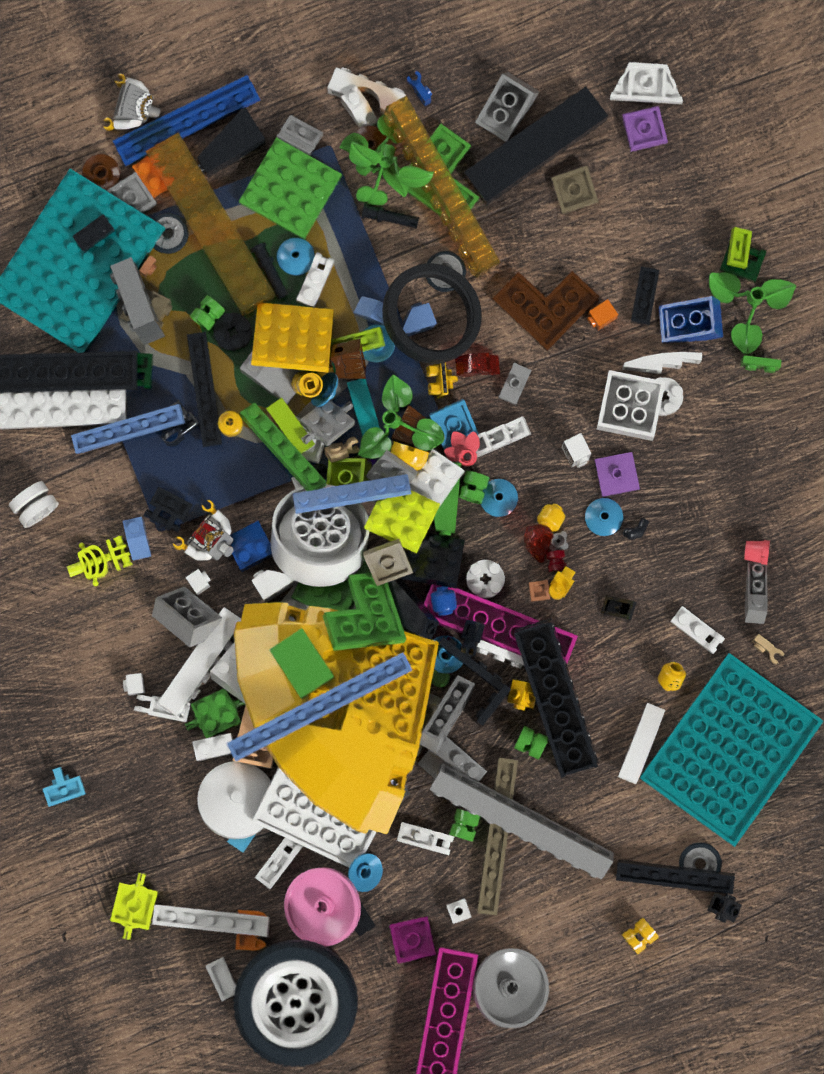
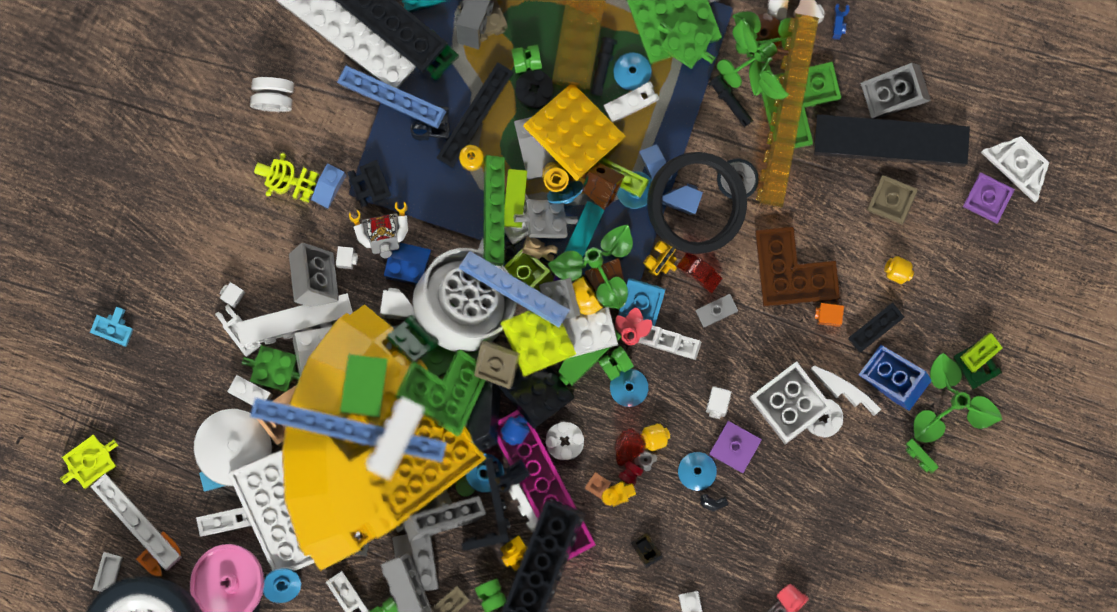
camera: 50 degrees right, 0 degrees up
none -> white brick [366,397,425,480]
none -> dark green plate [387,315,439,363]
none -> bright green plate [657,16,716,69]
none -> yellow head [884,256,914,284]

